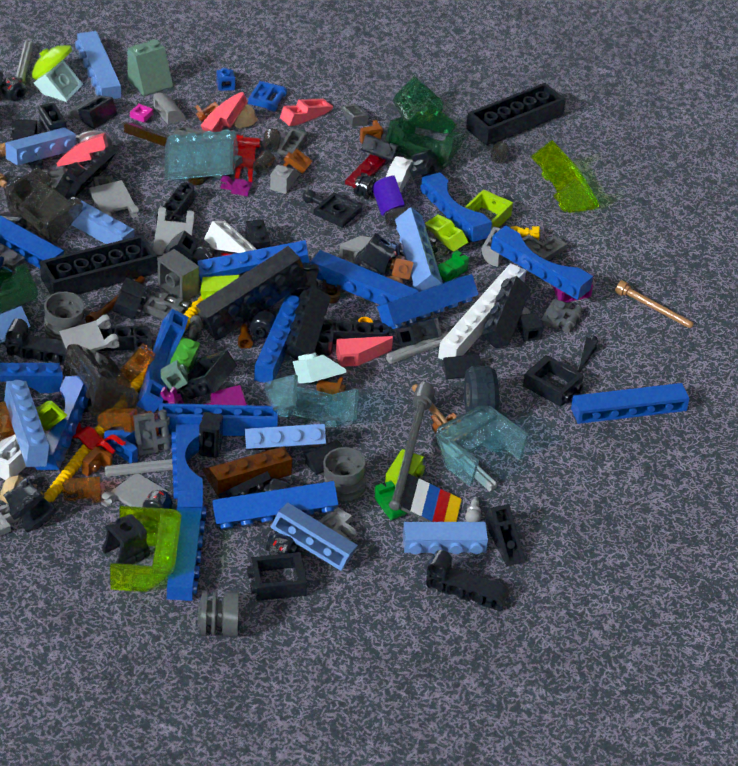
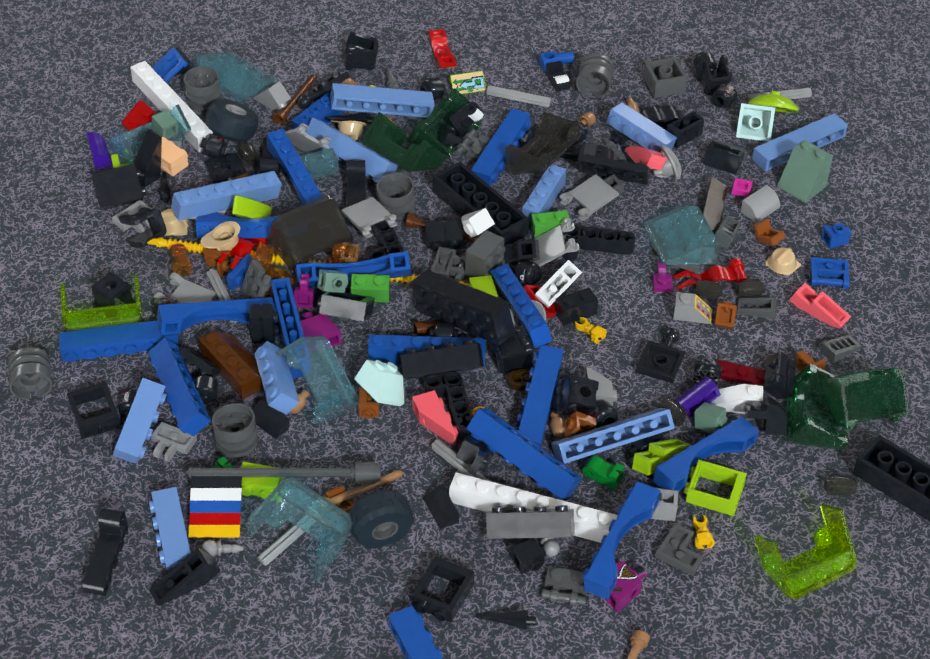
camera: 80 degrees right, 5 degrees up
coral slope [201,92,248,138] -> none
none -> tan piece [200,221,241,251]
none -> white slope [461,208,495,237]
none -> bright green brick [531,210,569,238]
none -> yellow piece [575,317,607,344]
none -> sand green brick [695,402,727,434]

